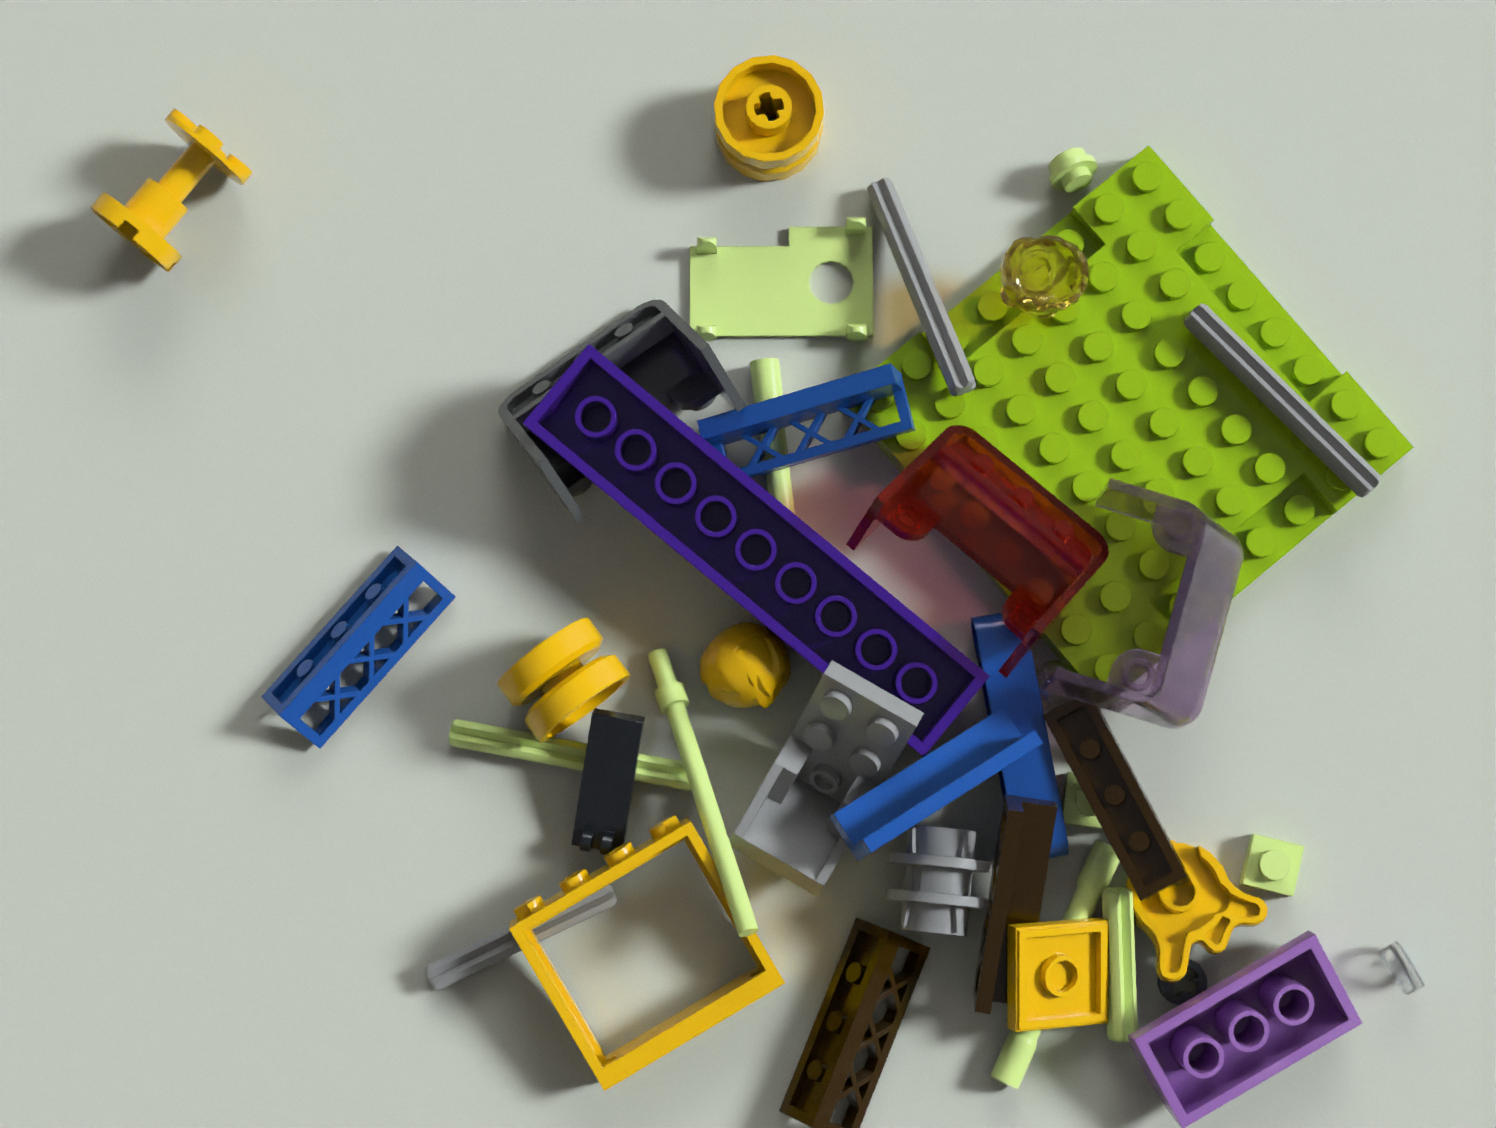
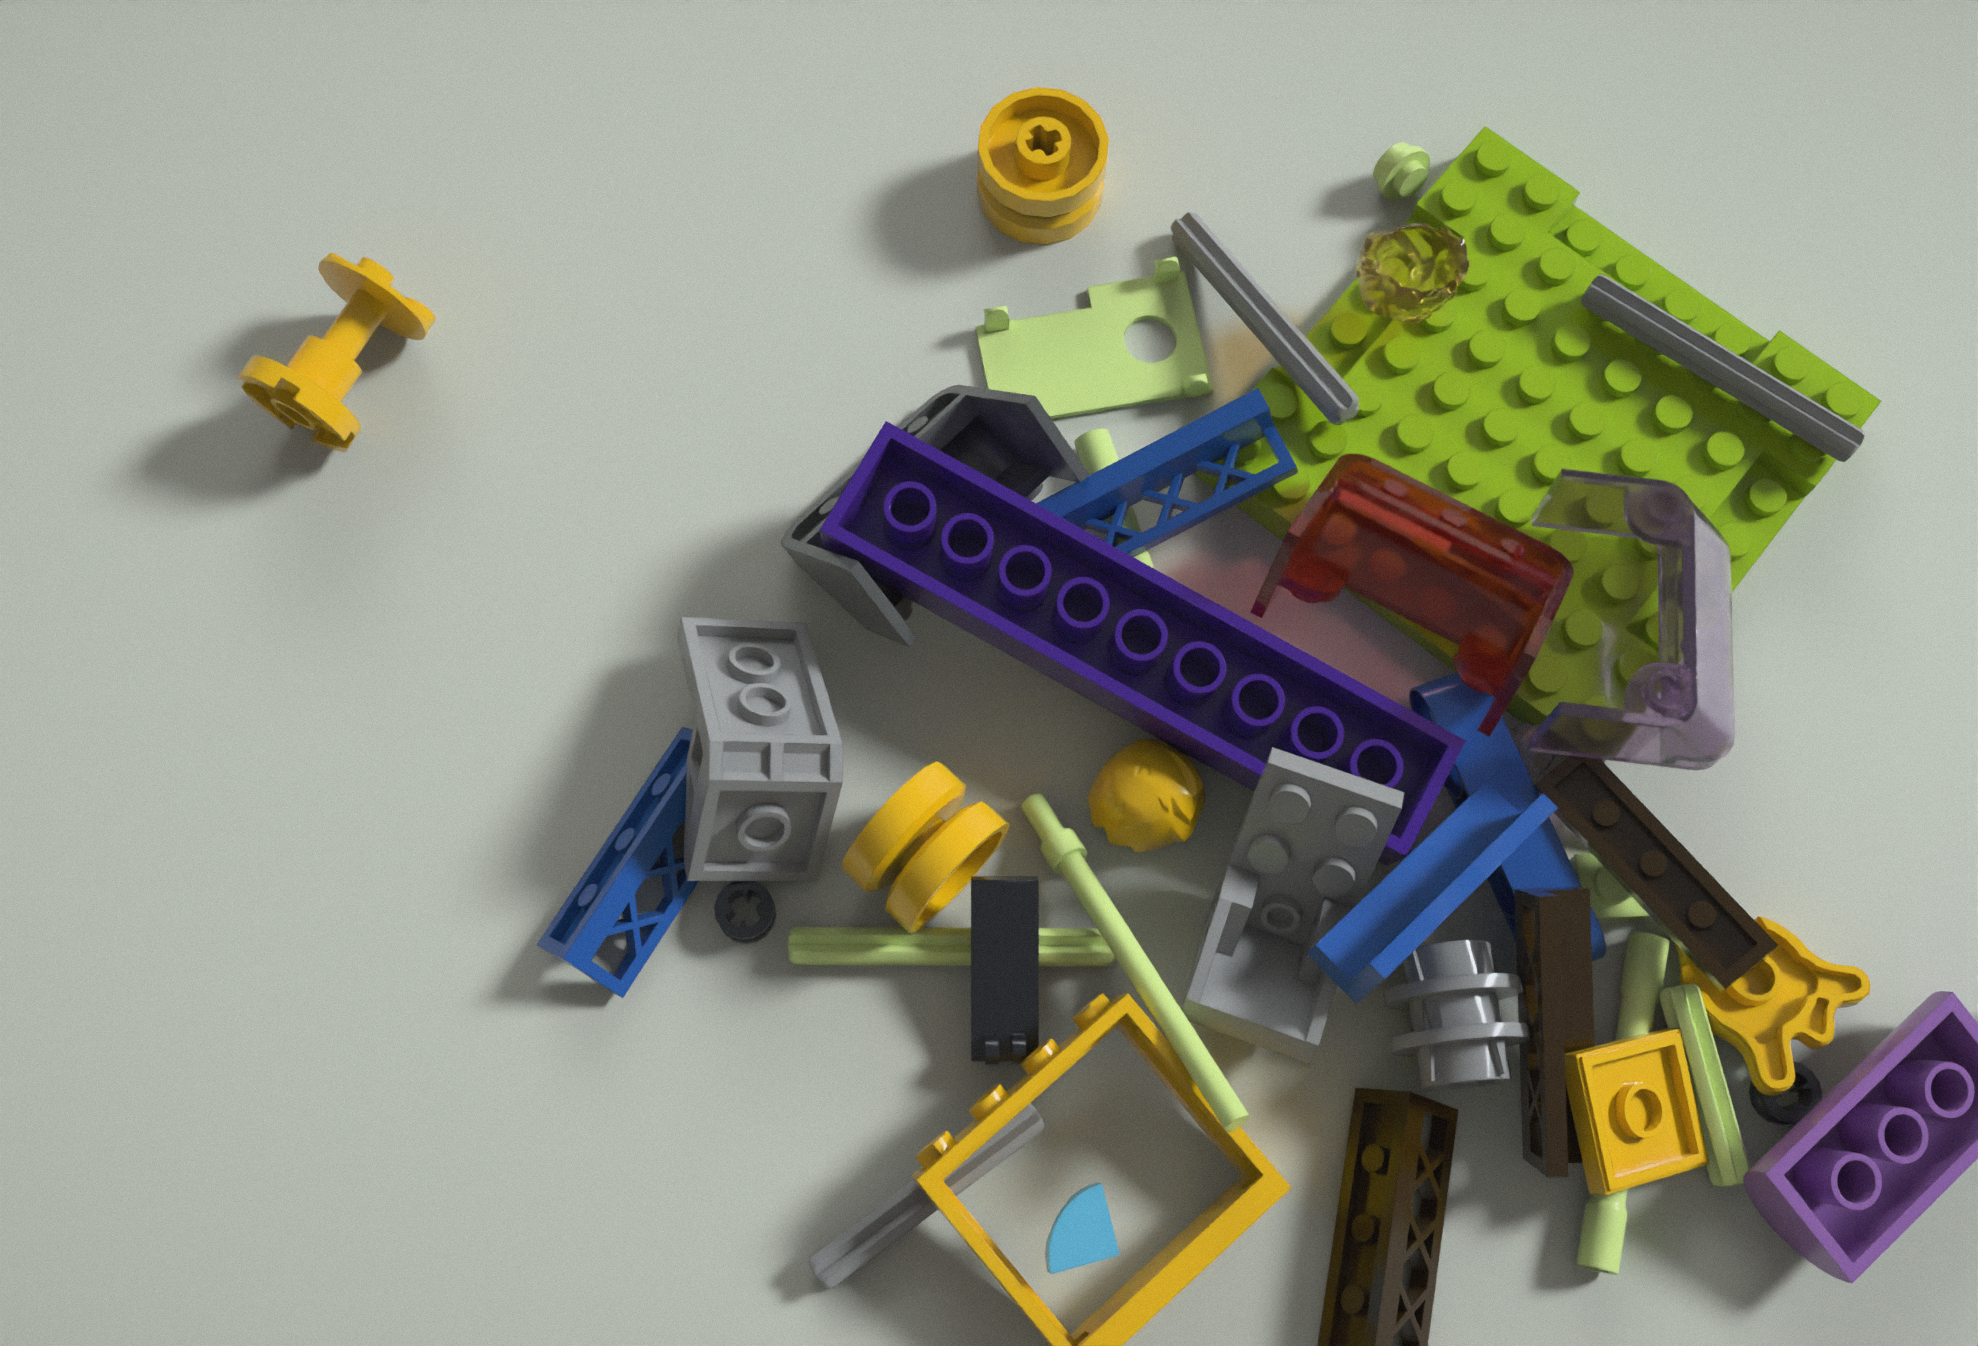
camera: 15 degrees left, 10 degrees down
yellowish green plate [1239,834,1304,897] -> none
none -> light grey bracket [677,617,843,881]
none -> black bush [714,881,777,944]
none -> medium azure tile [1045,1182,1120,1274]

